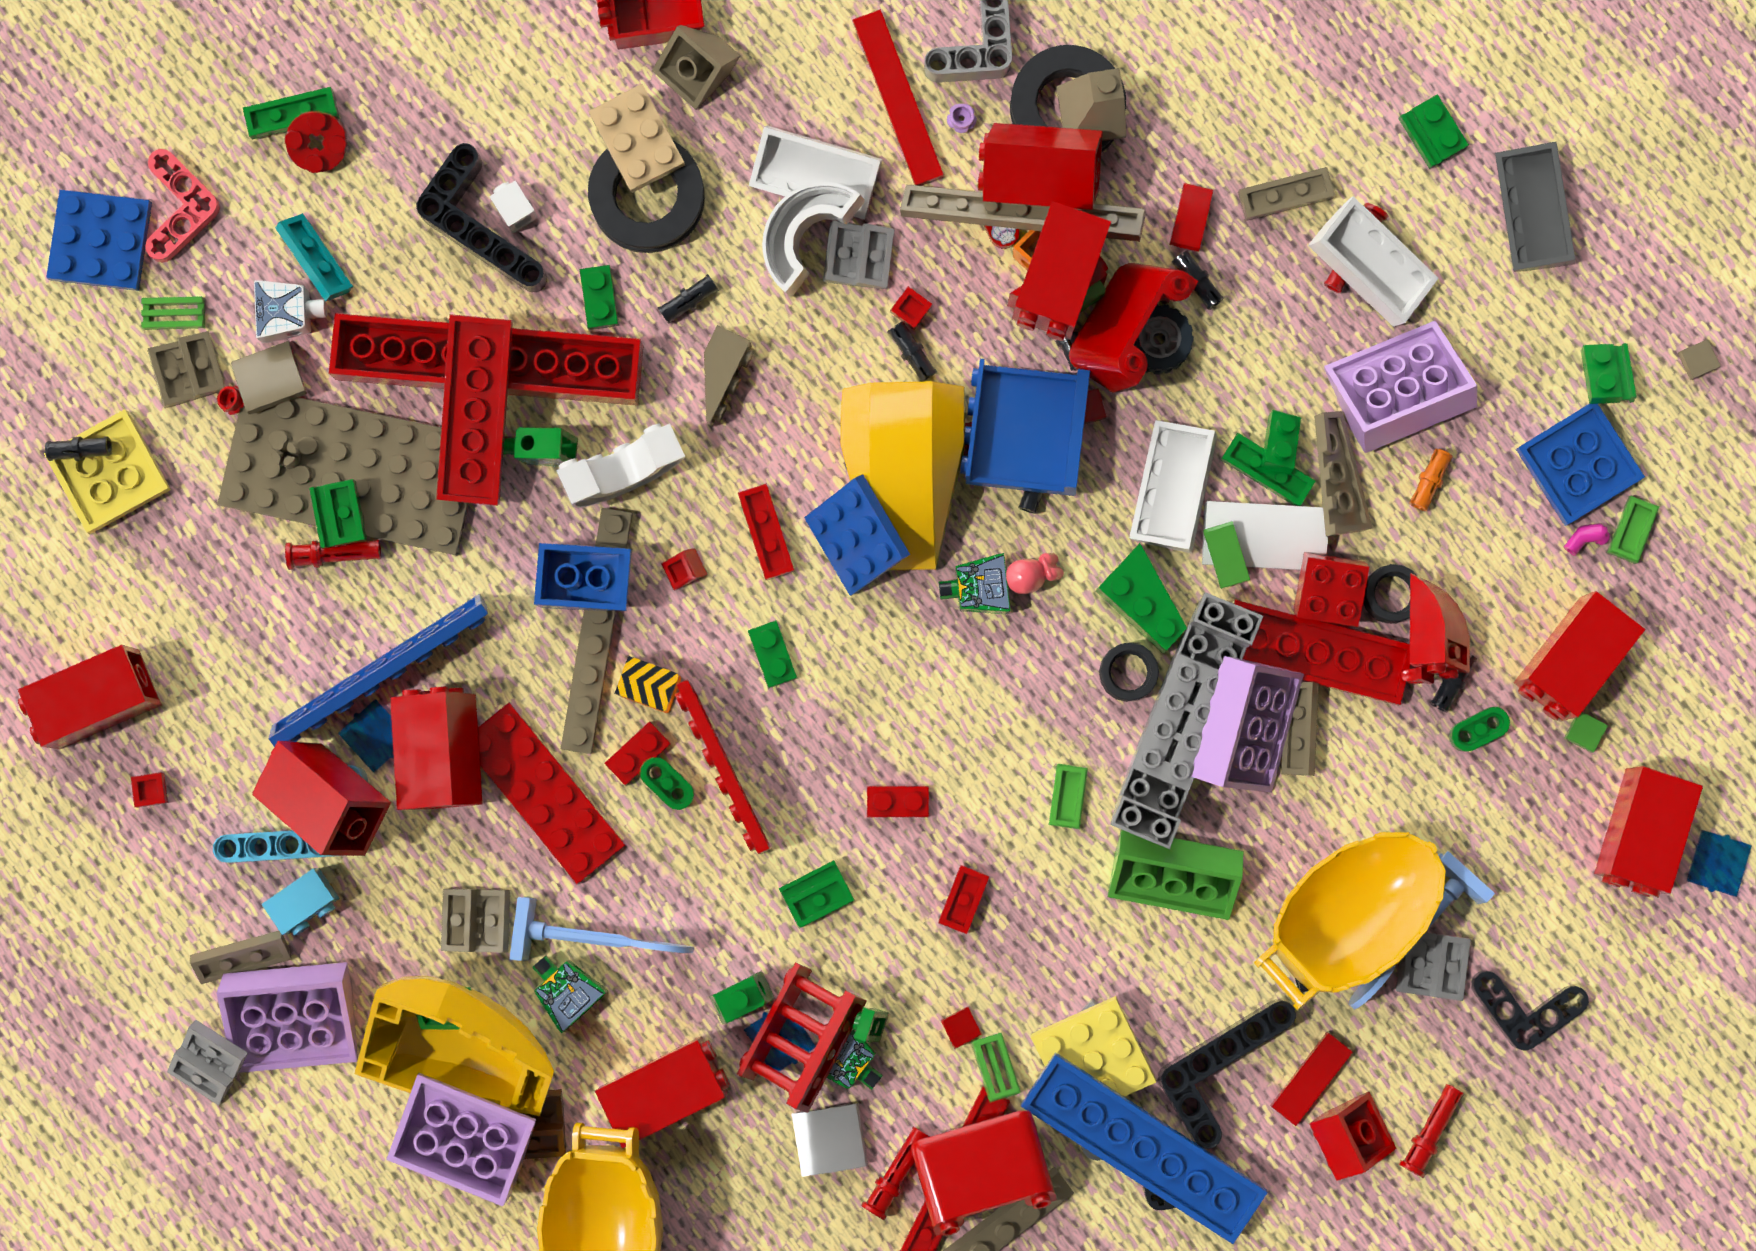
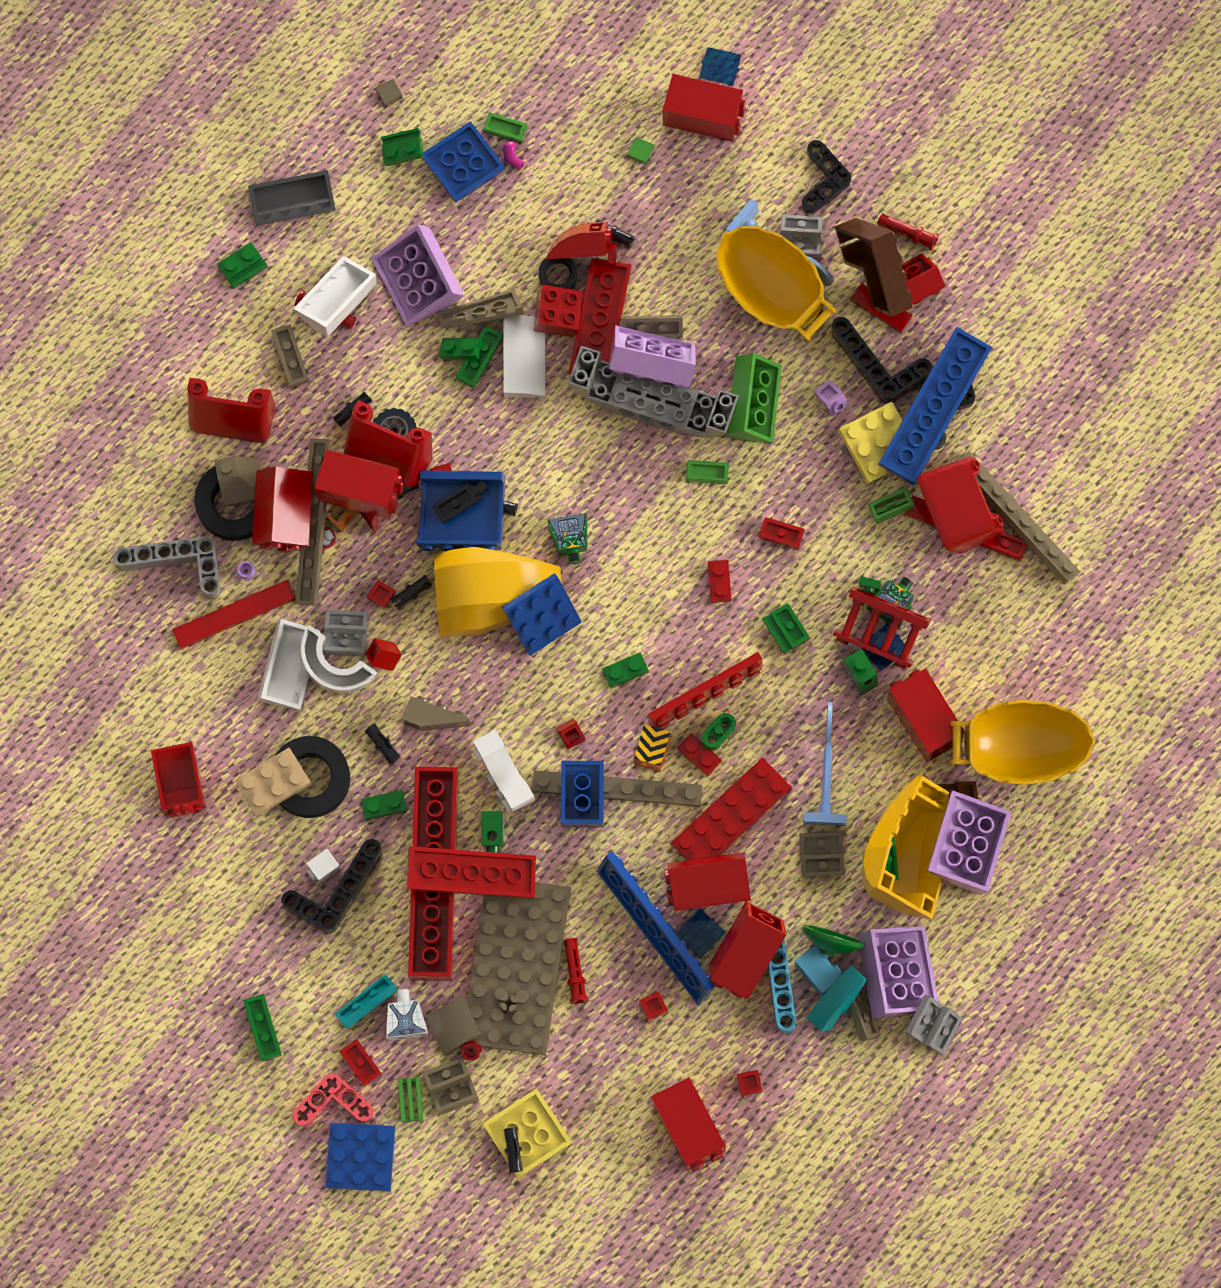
camera: 90 degrees left, 10 degrees down
red plate [284,111,347,173] -> none
green plate [309,479,367,549] -> none
torso [533,955,608,1033] -> none
dark tan slope [652,25,741,110] -> none
red plate [738,483,795,581] -> none
light grey slope [792,1103,868,1177] -> none
red pin [861,1126,930,1220] -> none
red slope [941,1006,982,1049] -> none
coral piece [1006,553,1064,594] -> none
green wedge [1095,543,1187,653] -> none
black tyre [1099,642,1159,702] -> none
white slope [1129,420,1217,553] -> none
red slope [1169,183,1213,252] -> none
bright green tile [1203,521,1250,589] -> none
orange pin [1409,448,1453,512] -> none
green plate [1449,707,1510,752] -> none
red brick [1513,591,1646,721] -> none
none -> red windscreen [187,377,276,443]
none -> red plate [339,1039,382,1087]
none -> red panel [365,638,402,671]
none -> black hinge [432,481,490,524]
none -> red panel [639,991,668,1024]
none -> green dish [802,924,865,957]
none -> teal slope [807,966,867,1032]
none -> lavender bracket [814,380,848,417]
none -> reddish brown piece [835,218,913,317]

